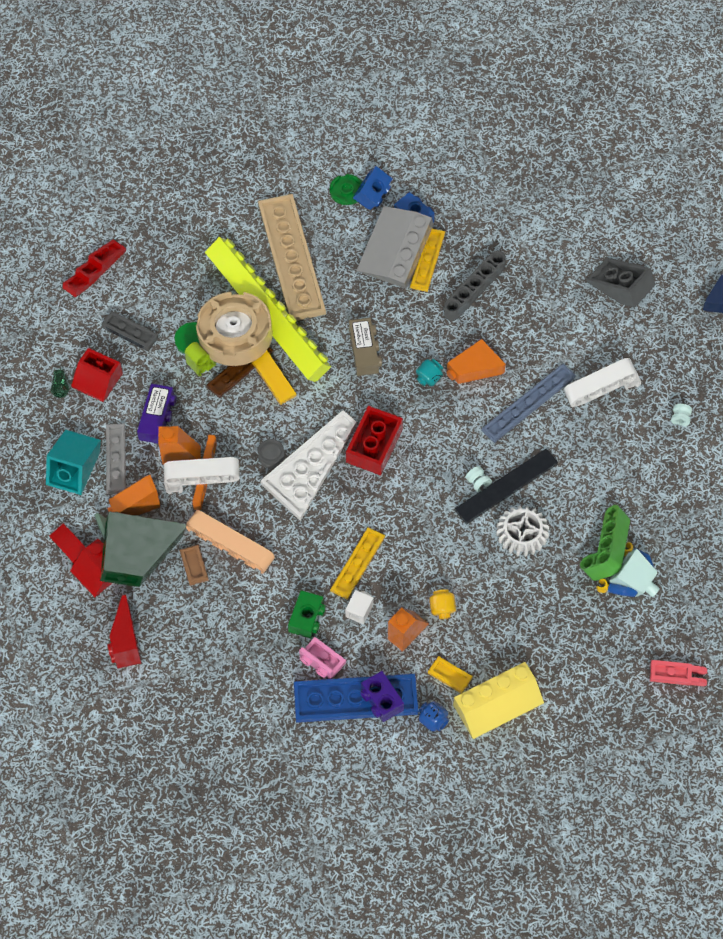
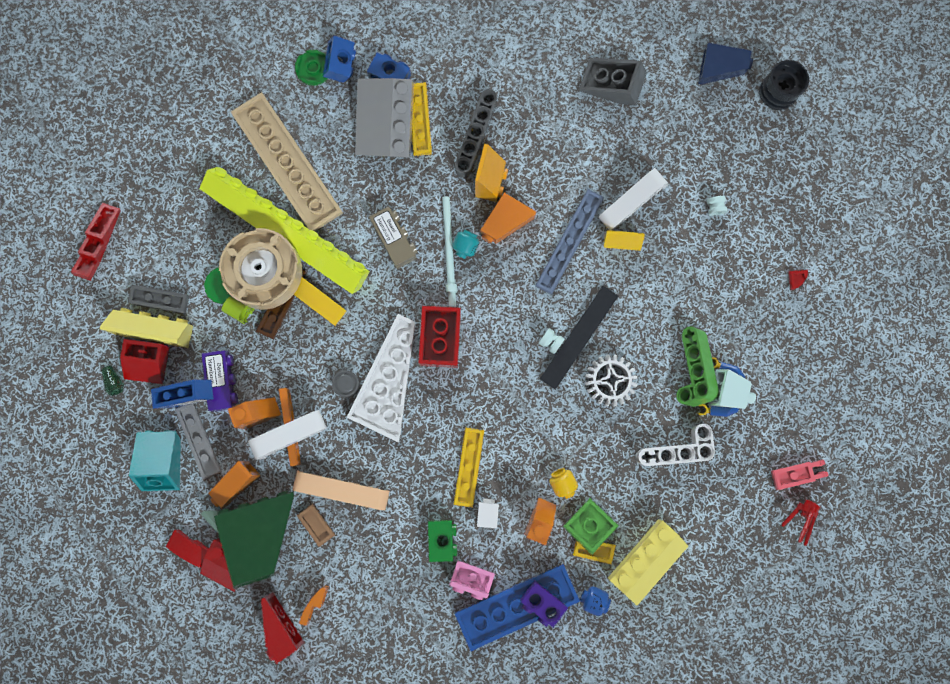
camera: 20 degrees left, 20 degrees up
none -> light yellow slope [100,308,193,348]
none -> blue brick [151,379,213,409]
none -> orange slope [299,585,329,626]
none -> light aqua bar [442,196,457,307]
none -> light orange slope [475,144,508,202]
none -> bright green tile [563,498,618,555]
none -> yellow slope [604,230,645,251]
none -> white beam [636,424,715,466]
none -> red plant [781,500,821,546]

